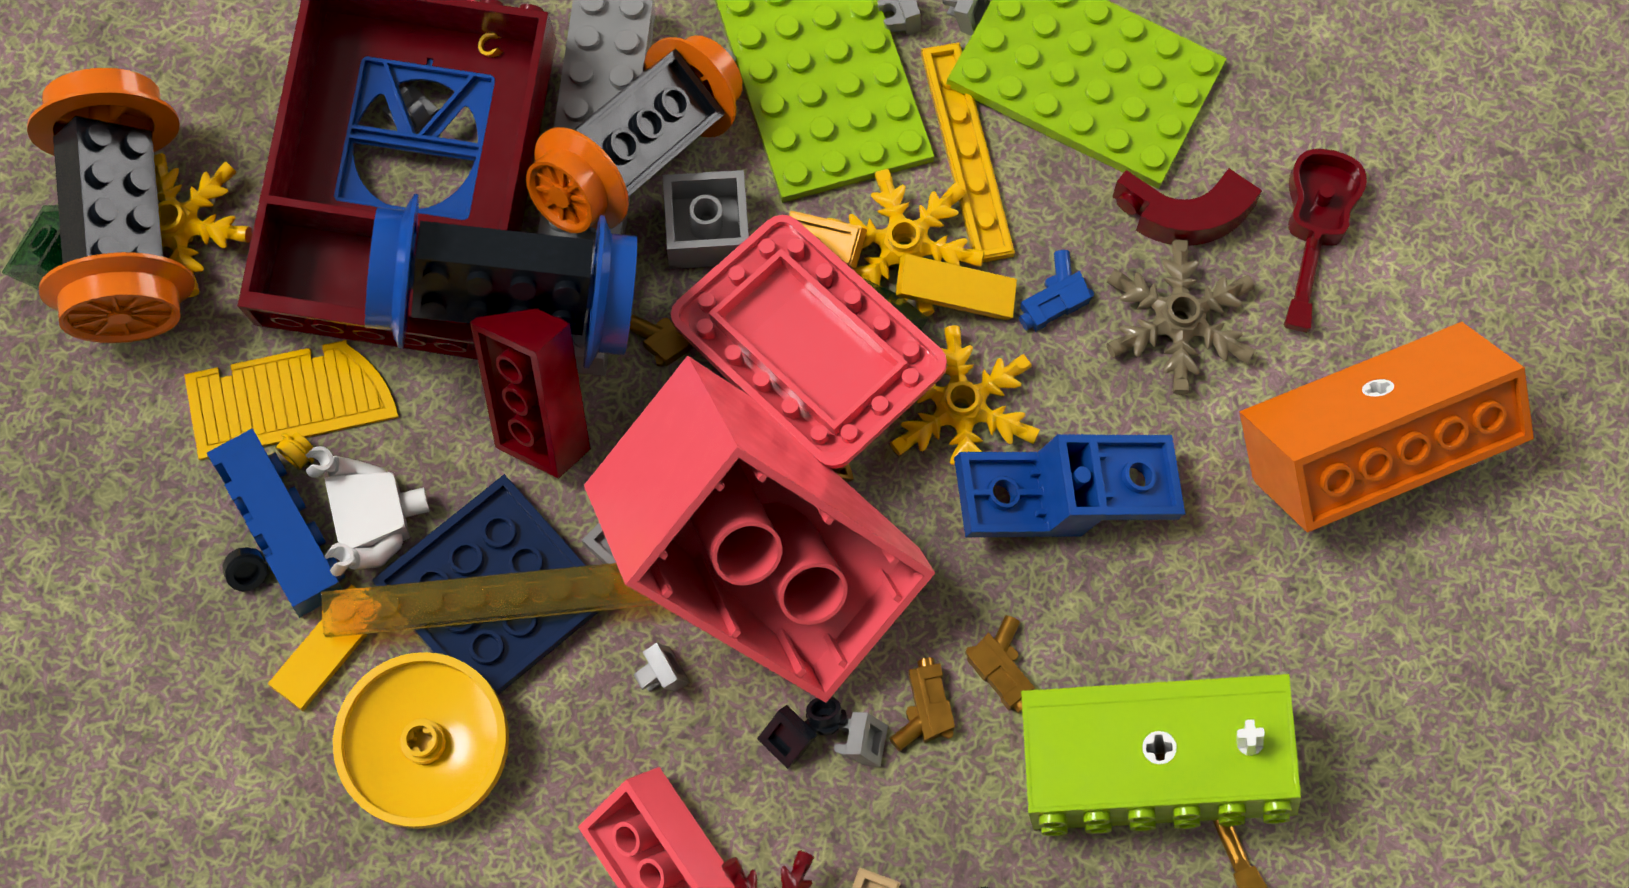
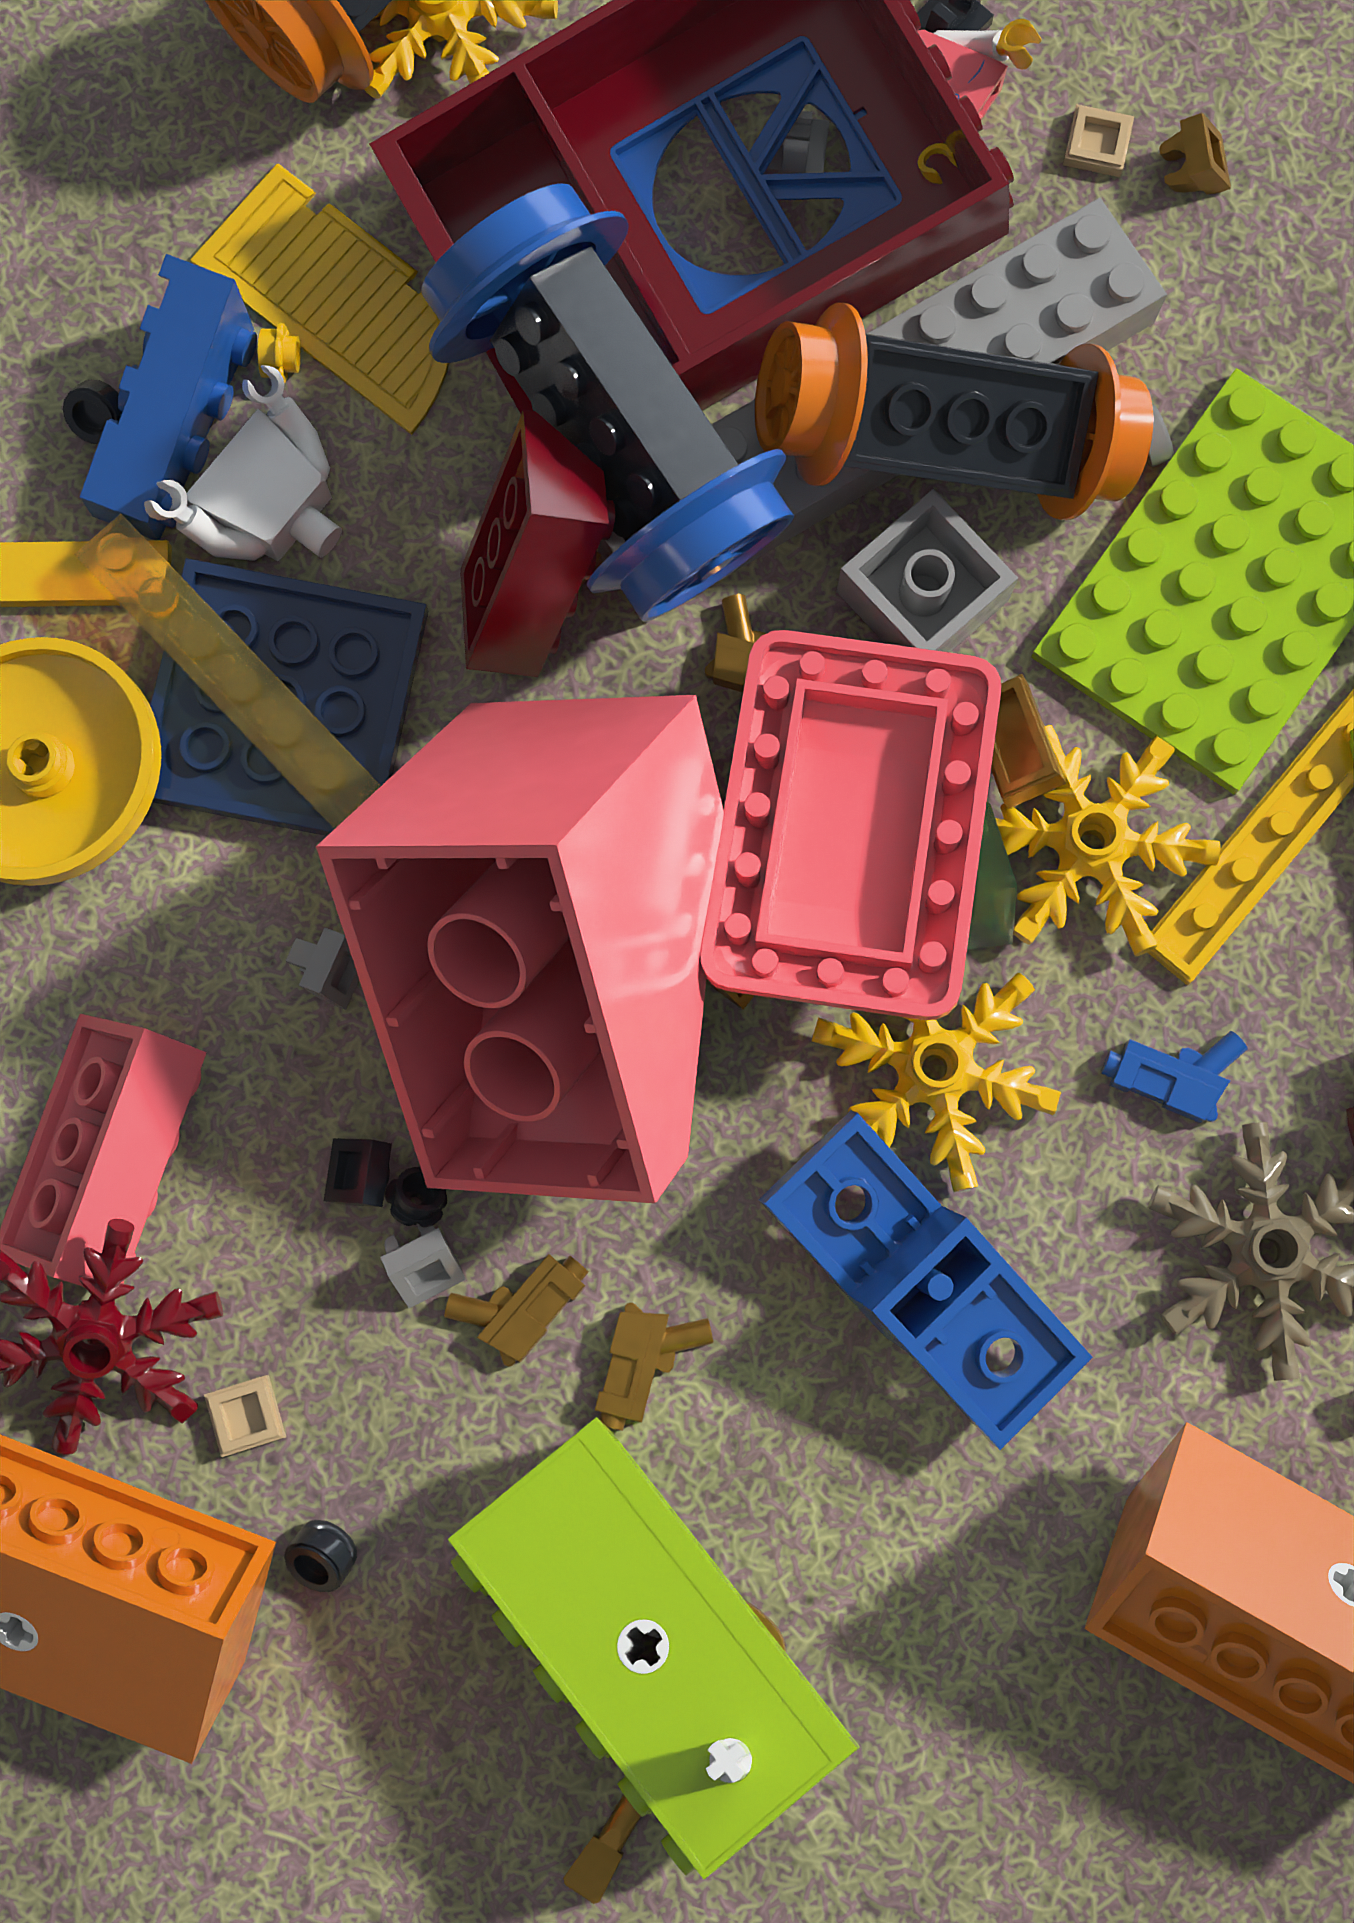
camera: 55 degrees right, 10 degrees up
yellow tile [896,254,1017,320] -> none

